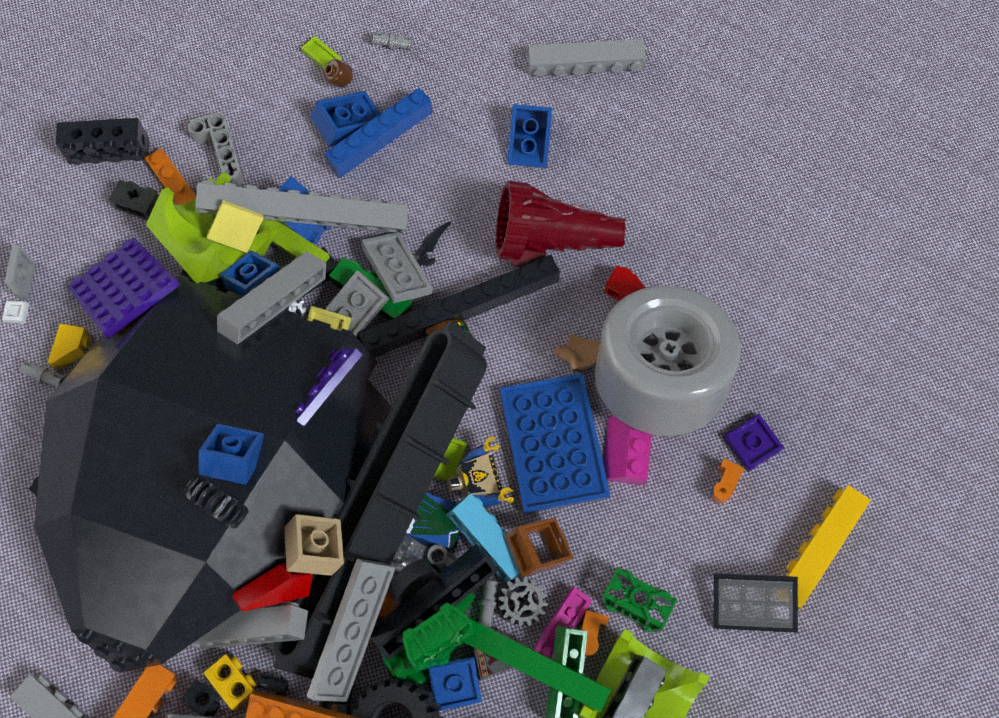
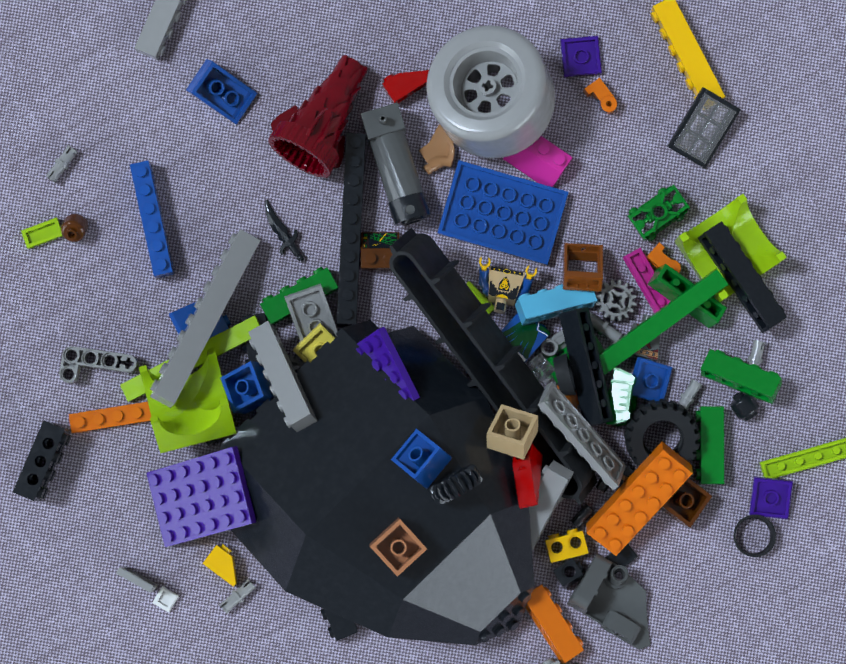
camera: 60 degrees left, 15 degrees up
pearl dark grey brick [109,179,159,220] -> none
light yellow tile [207,200,263,253] -> none
blue slope [310,91,380,147] -> none
light grey plate [361,232,433,303] -> none
green piece [403,603,475,673] -> none
none -> dark grey piece [361,102,431,226]
none -> nougat brick [369,517,427,576]

